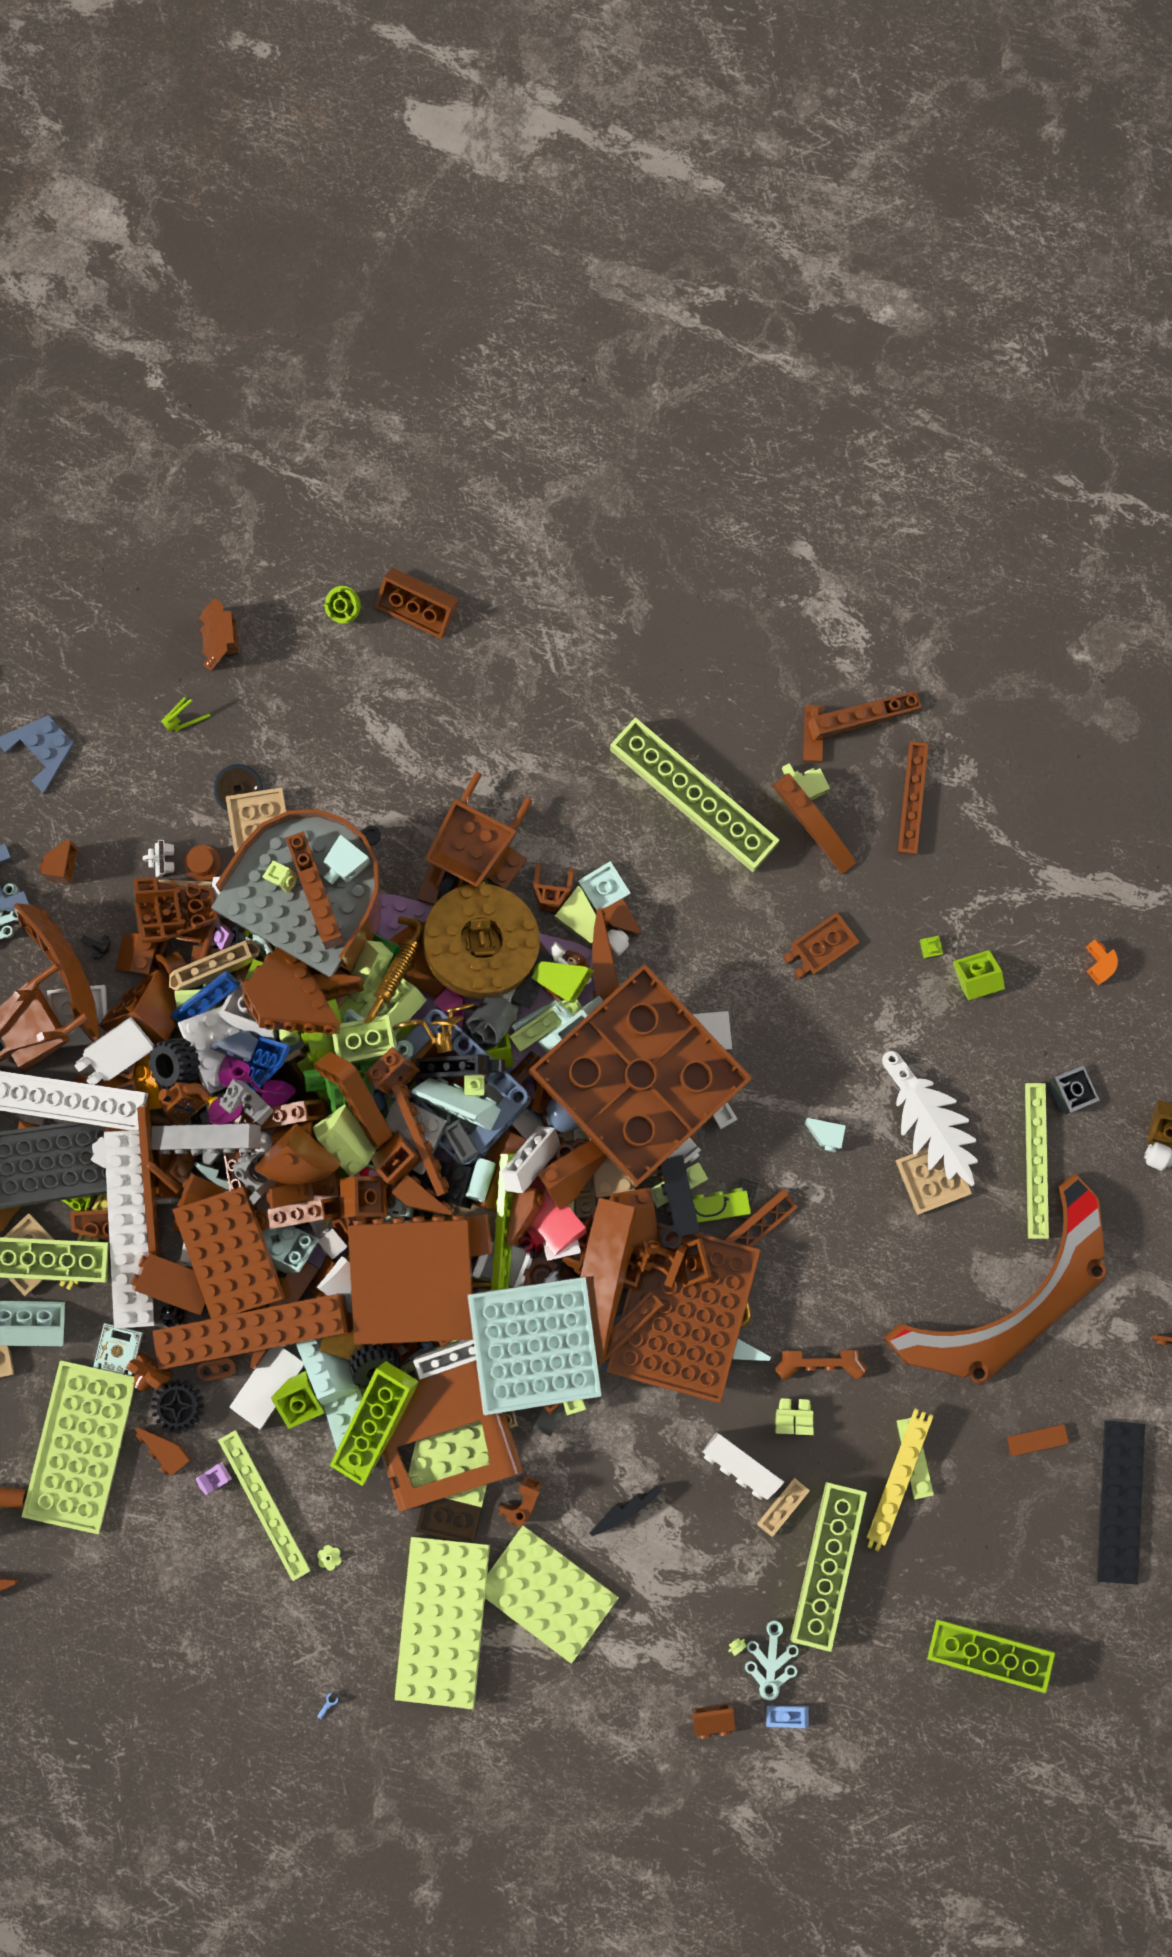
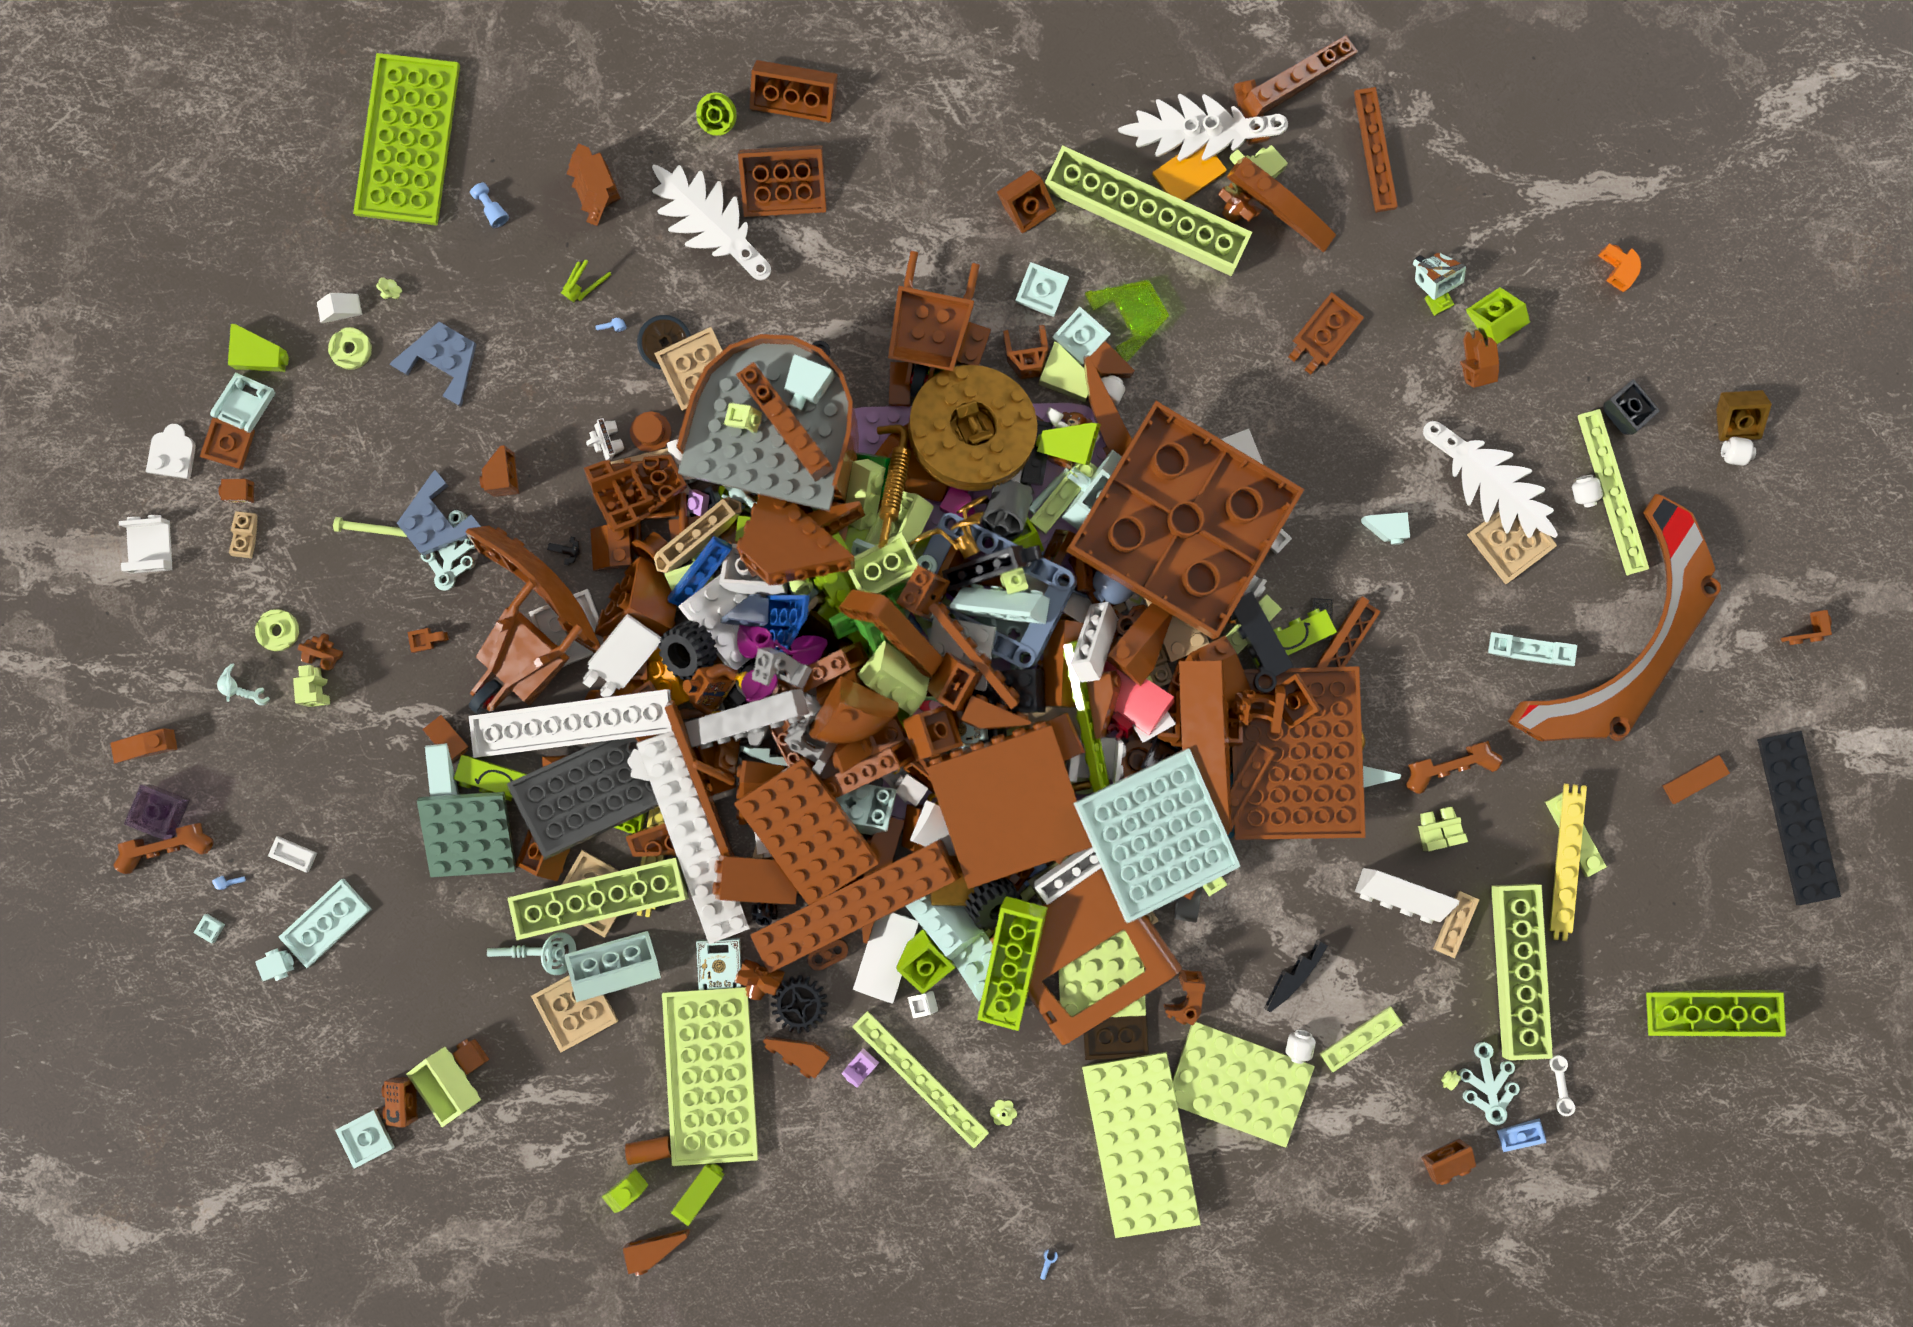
camera: 15 degrees left, 5 degrees up
dark grey tile [443,1119,480,1164] -> none
light aqua pin [466,1158,496,1202] -> none
none -> lime plate [353,53,460,225]
none -> yellowish green plant [377,278,402,299]
none -> light blue piece [470,182,510,228]
none -> light blue hand [596,318,627,332]
none -> white plant [652,165,771,280]
none -> lime slope [671,1163,725,1226]
none -> dark orange slope [738,145,826,217]
none -> white slope [908,991,938,1018]
none -> dark orange slope [997,170,1056,234]
none -> light aqua plate [1015,262,1069,317]
none -> clear neon green wing [1085,280,1170,362]
none -> white plant [1118,94,1288,161]
none -> light orange tile [1152,143,1227,201]
none -> dark orange plant [1218,182,1265,223]
none -> white head [1285,1030,1316,1064]
none -> yellowish green tile [1319,1006,1403,1072]
none -> light aqua torso [1413,253,1466,300]
none -> dark orange piece [1460,329,1499,388]
none -> light aqua slope [1488,632,1577,666]
none -> white bar [1549,1055,1575,1116]
none -> white head [1572,475,1603,507]

